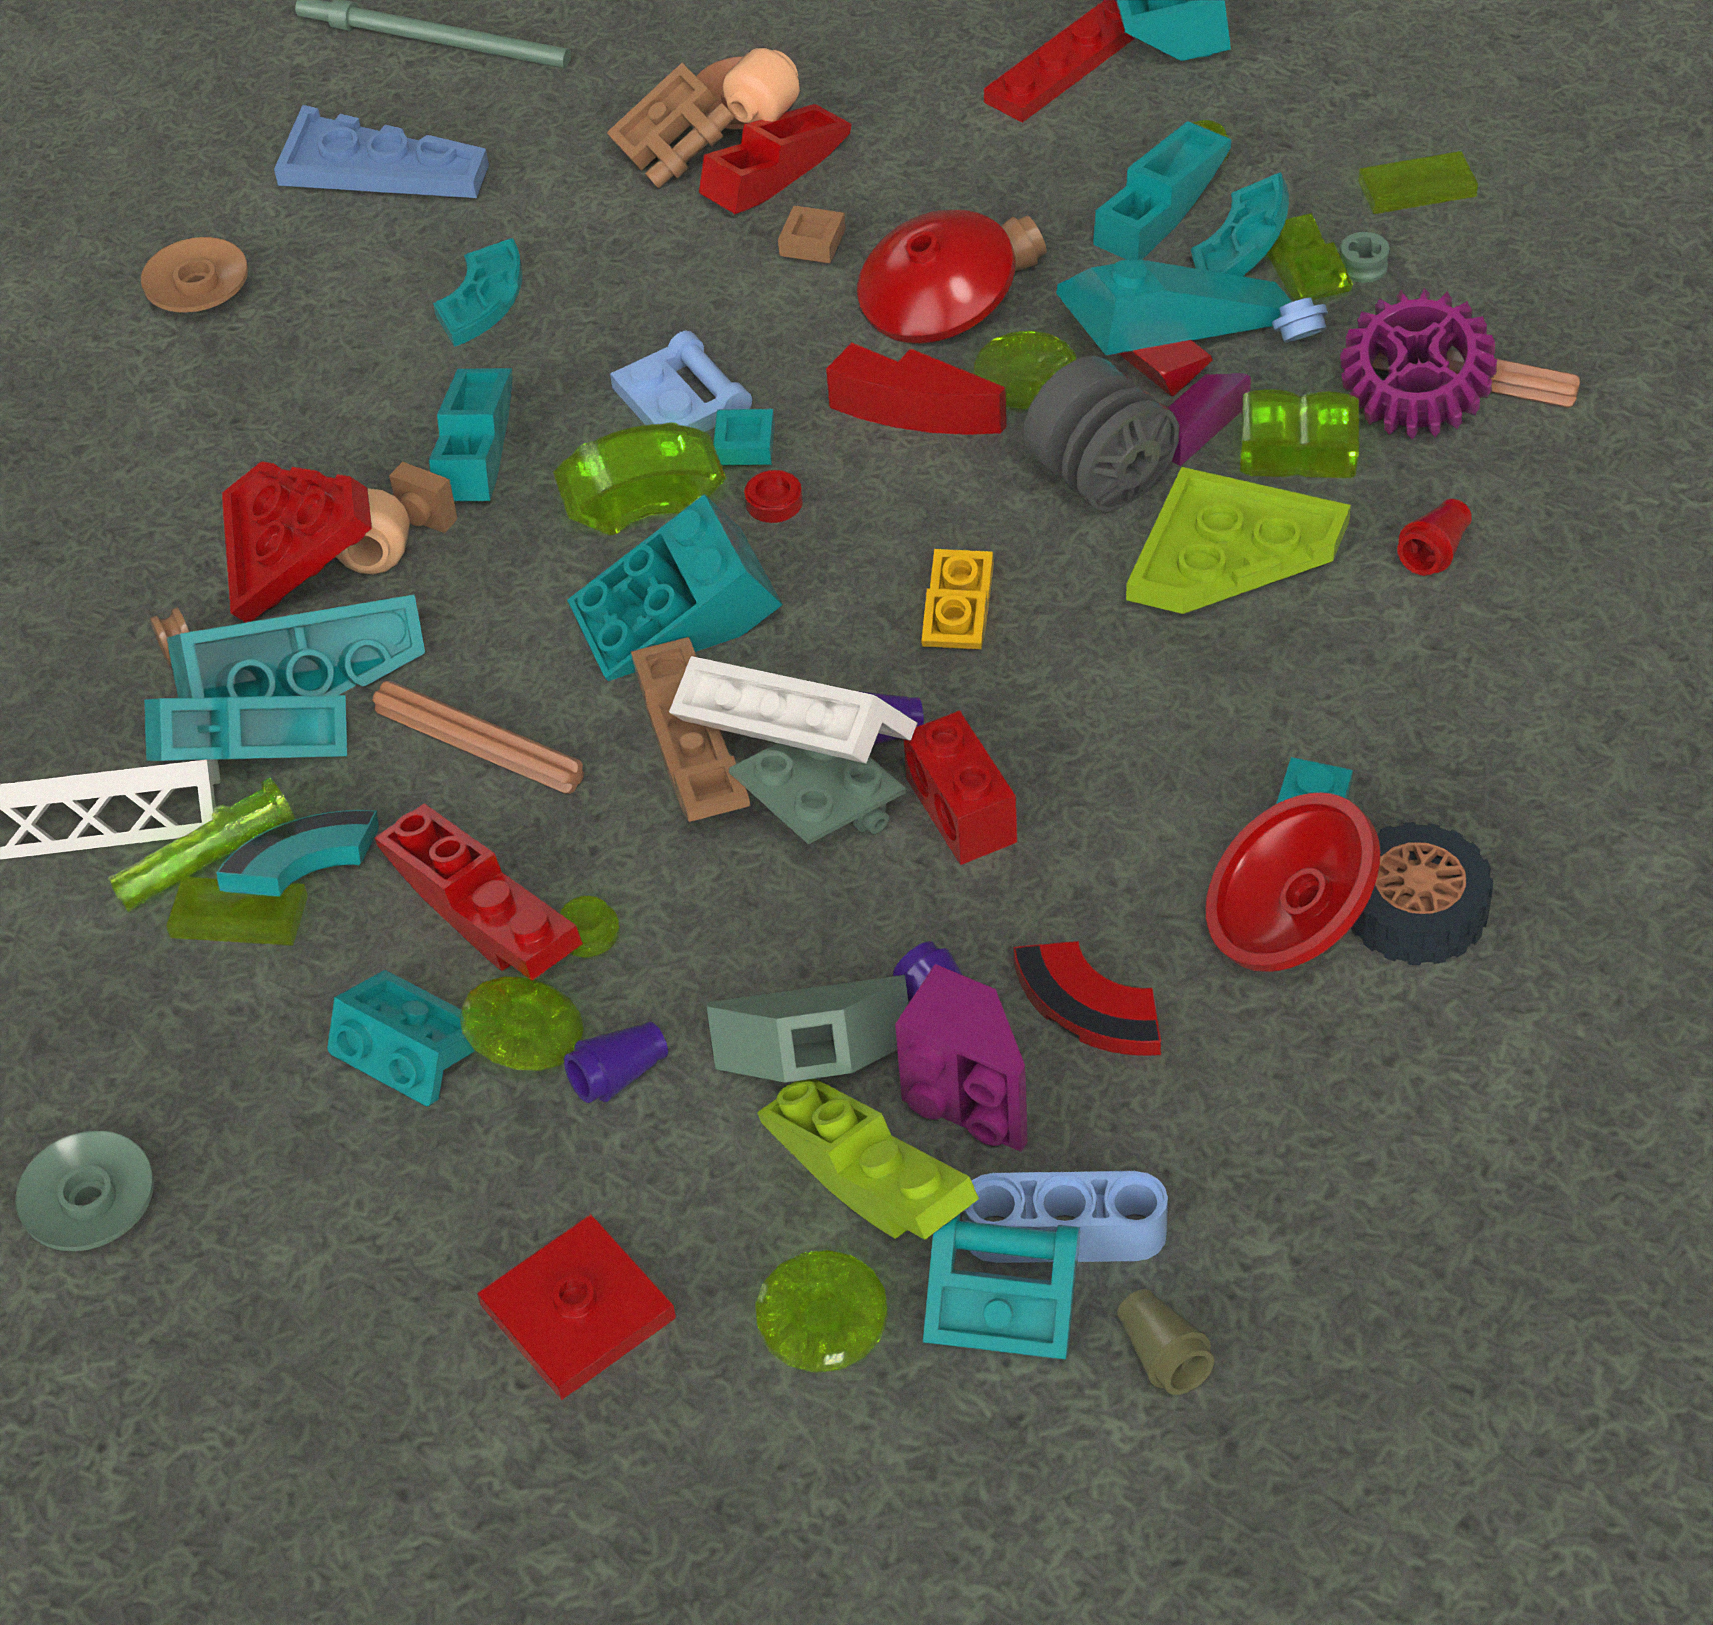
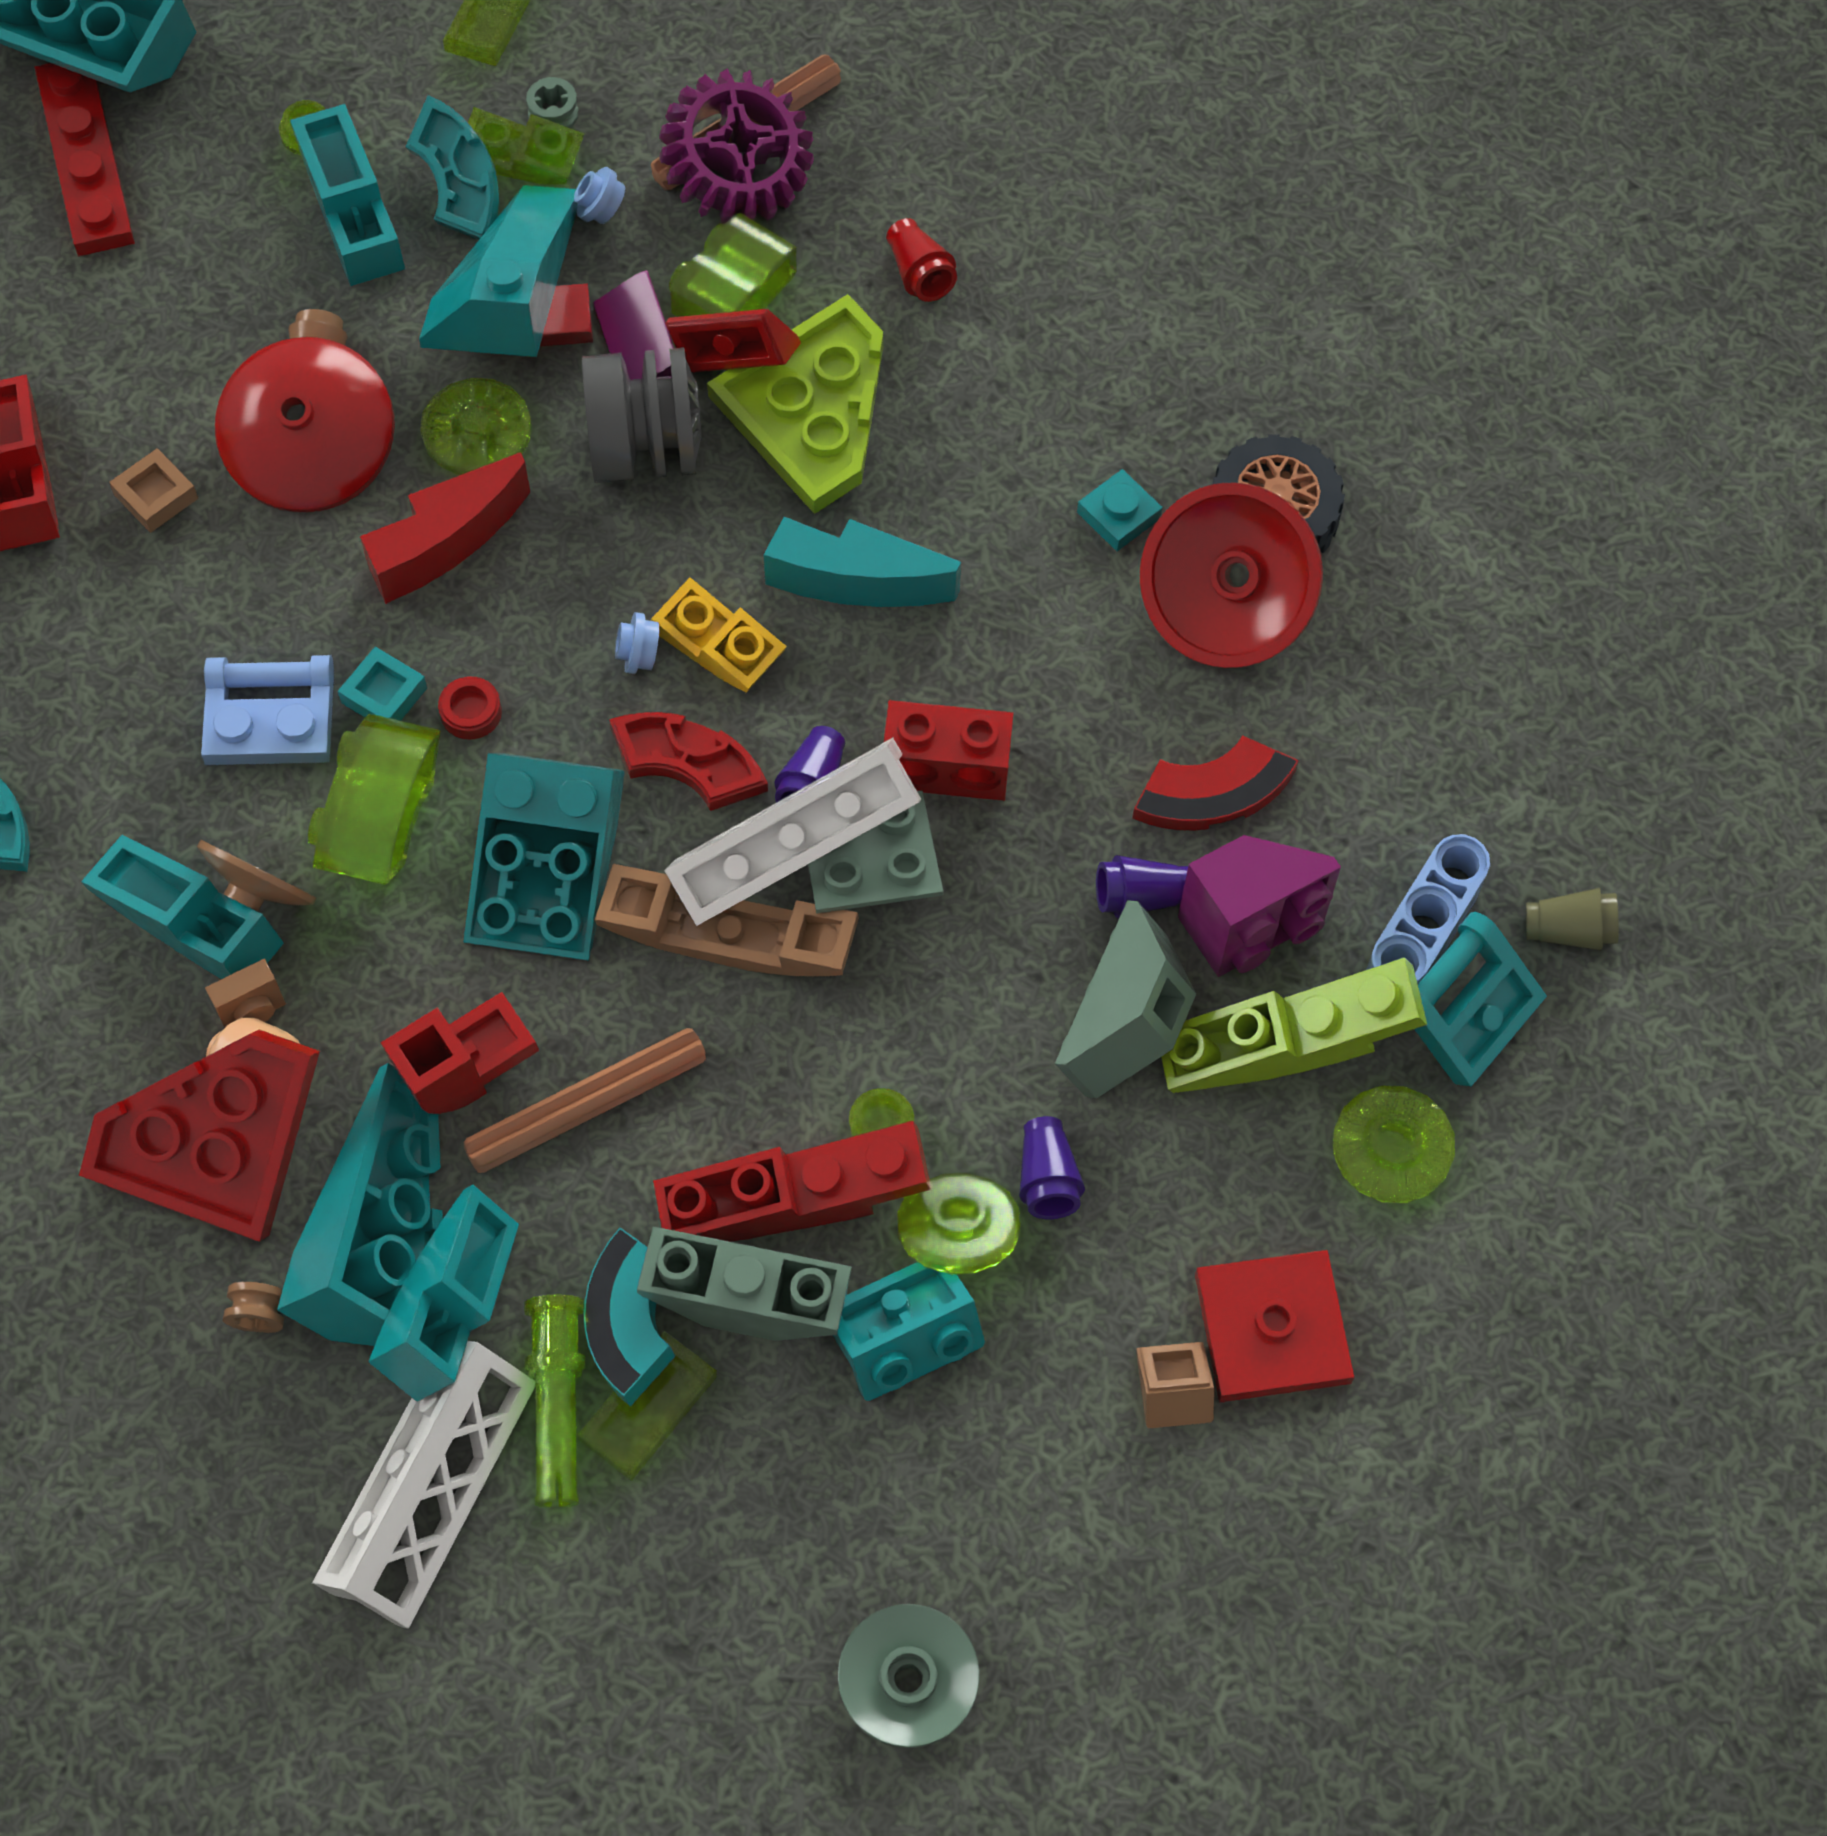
camera: 65 degrees left, 15 degrees up
none -> medium nougat dish [197,839,317,912]
none -> red brick [381,992,539,1114]
none -> red tile [609,712,769,811]
none -> light blue plate [615,612,659,674]
none -> sand green slope [637,1226,852,1341]
none -> red slope [665,309,801,372]
none -> teal slope [764,517,961,607]
none -> medium nougat slope [1136,1342,1214,1428]

